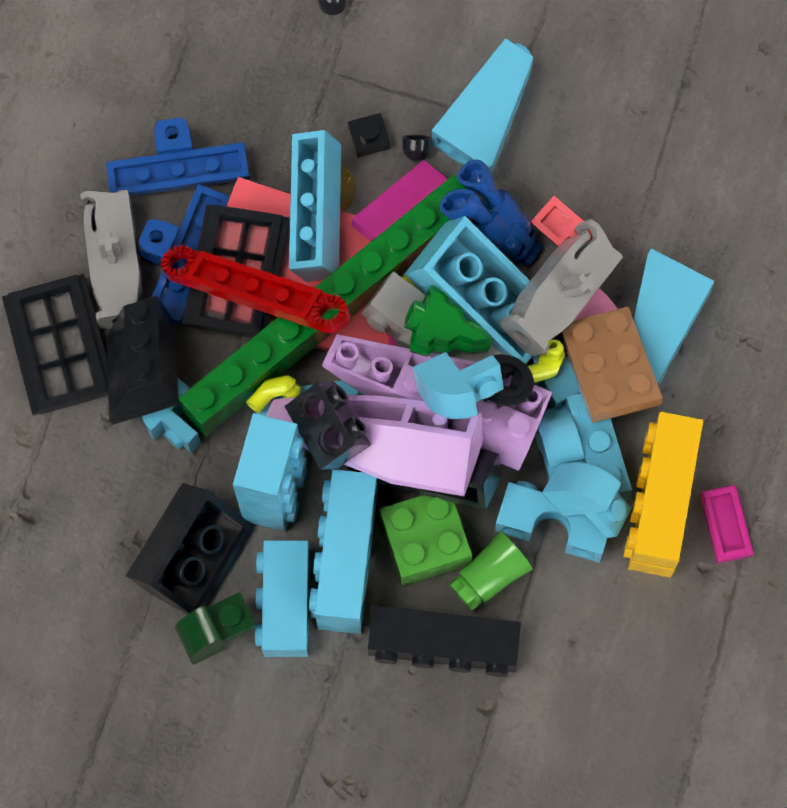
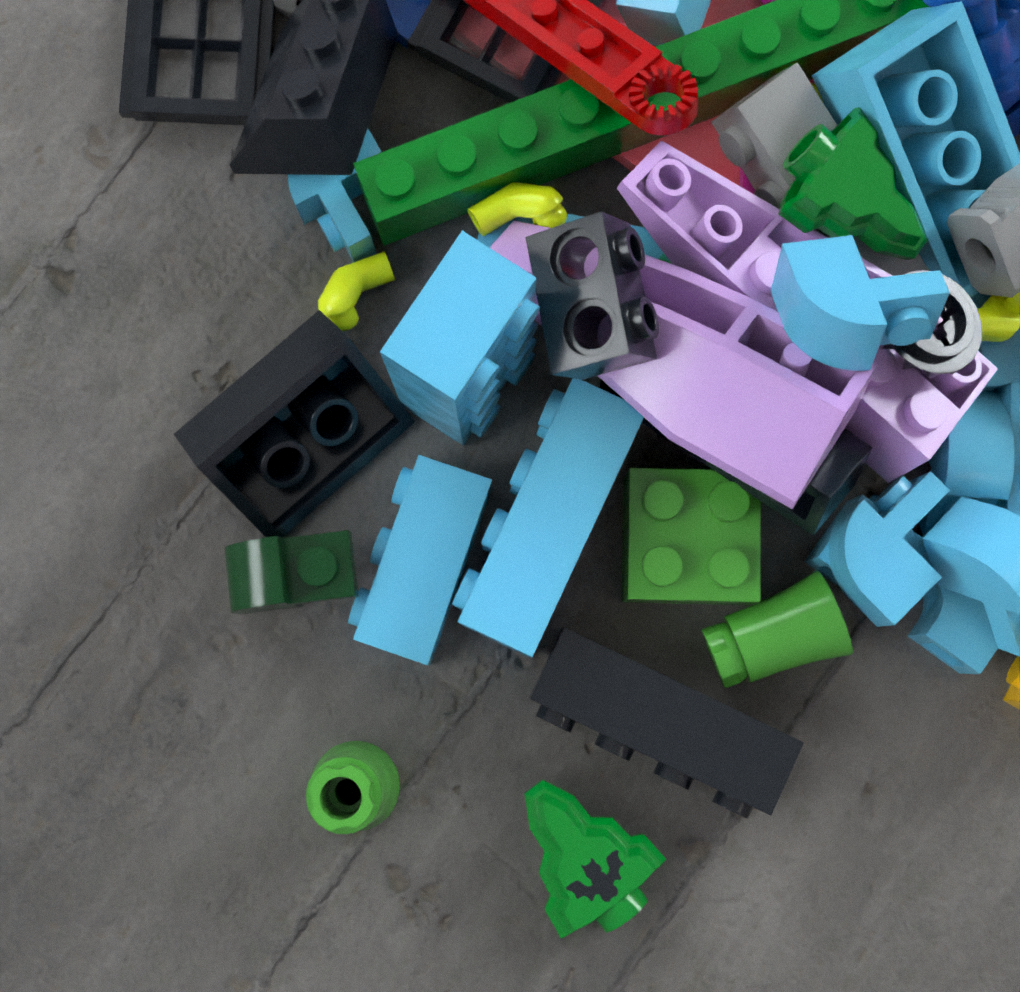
camera: 15 degrees right, 10 degrees up
none -> bright green plant [306,741,400,834]
none -> neon yellow arm [318,251,395,332]
none -> green rock [524,779,667,939]
none -> medium azure brick [829,471,950,627]

